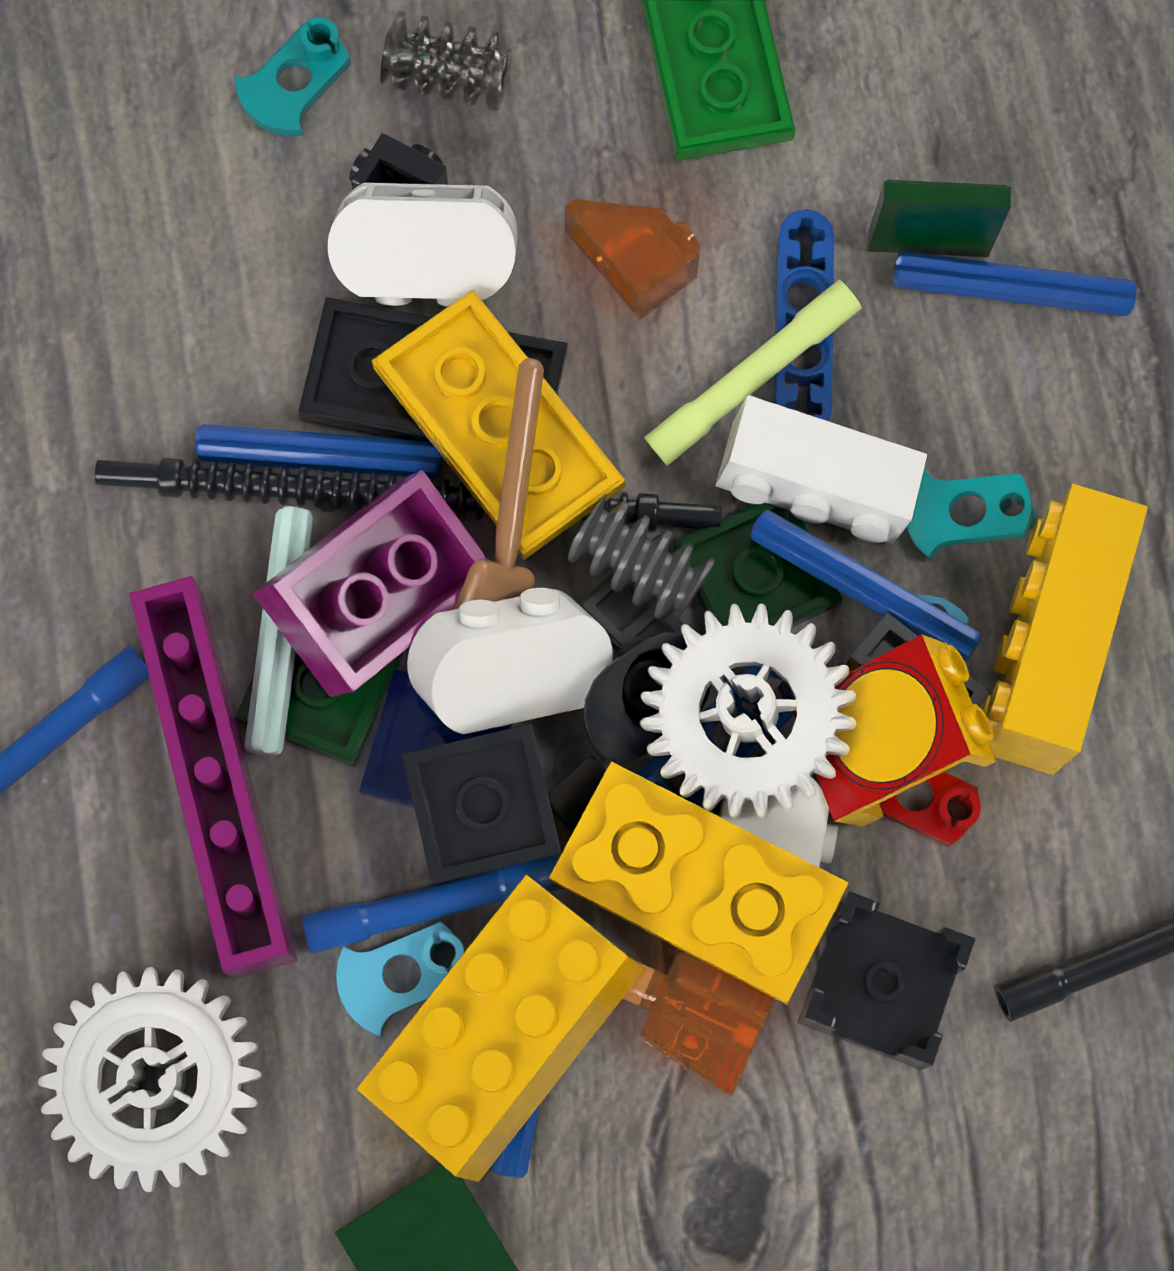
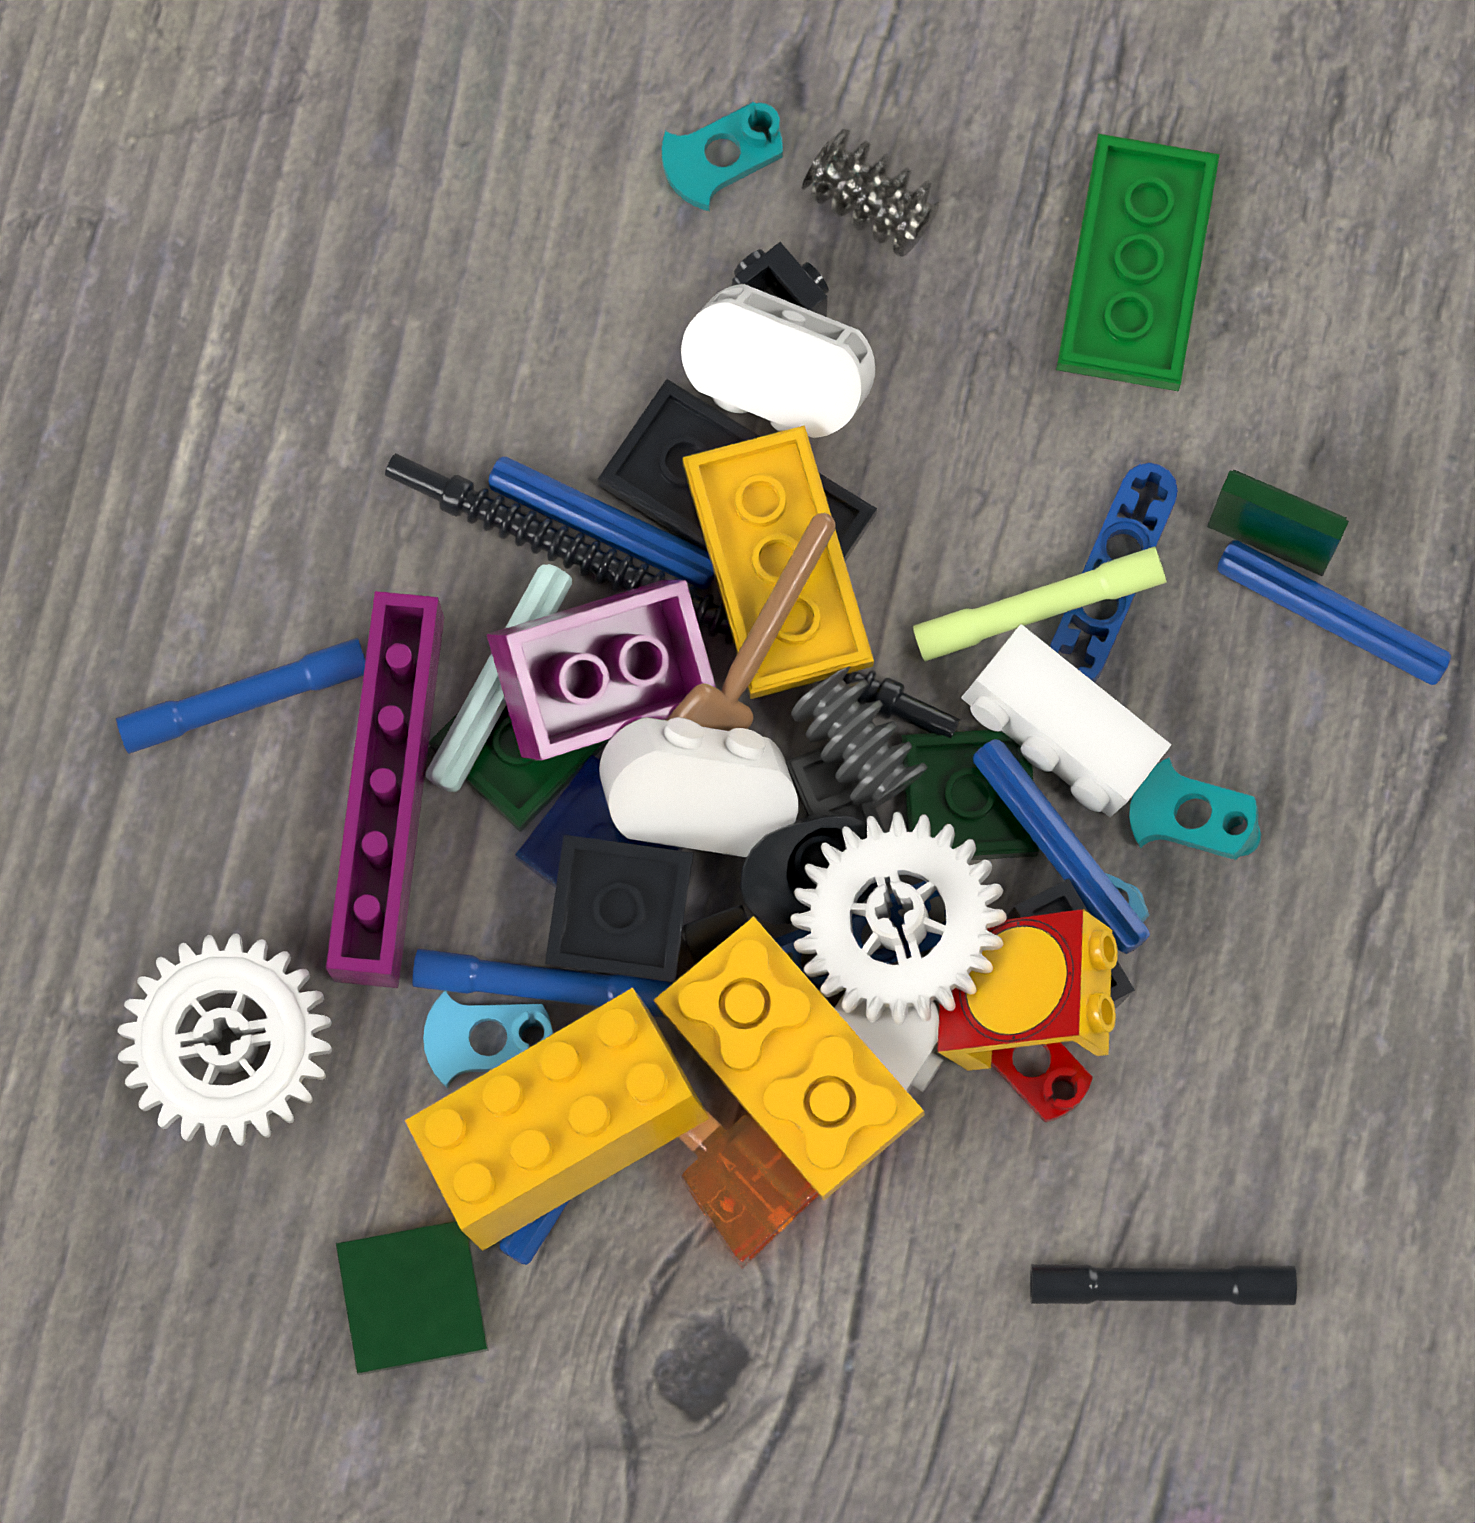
camera: 25 degrees right, 0 degrees up
clear orange slope [565,199,700,320] -> none
black panel [797,891,976,1070] -> none
yellow brick [981,483,1148,775] -> none

